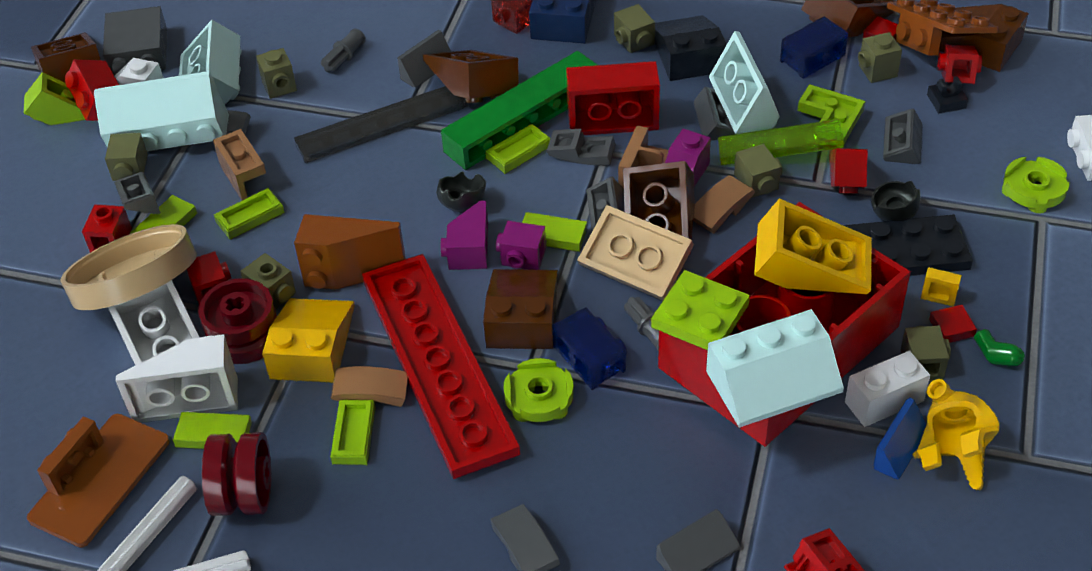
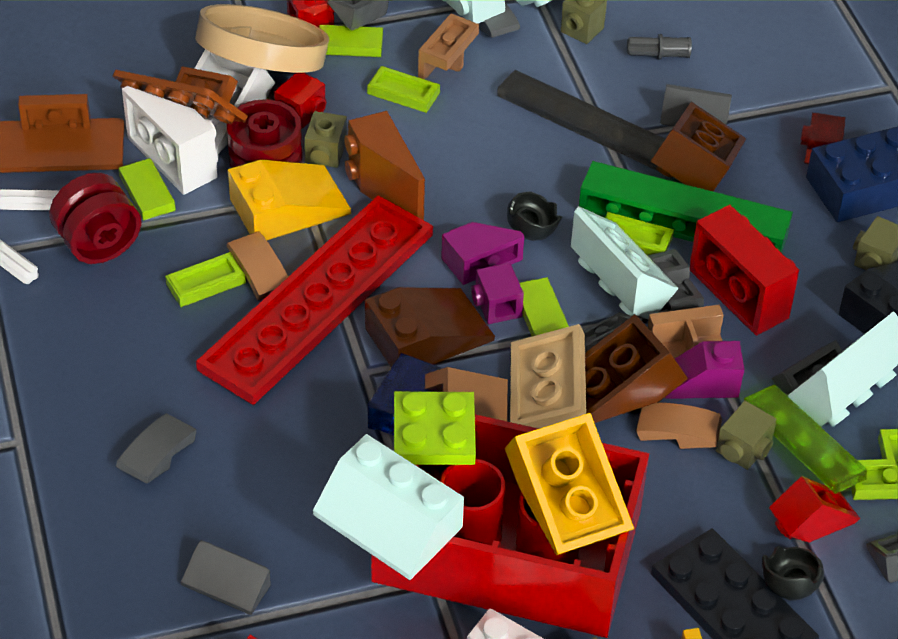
camera: 55 degrees right, 0 degrees up
lime plate [504,358,574,422] -> none
none -> dark orange bracket [112,66,248,125]
none -> medium nougat panel [425,367,508,421]
none -> light aqua slope [571,206,679,320]

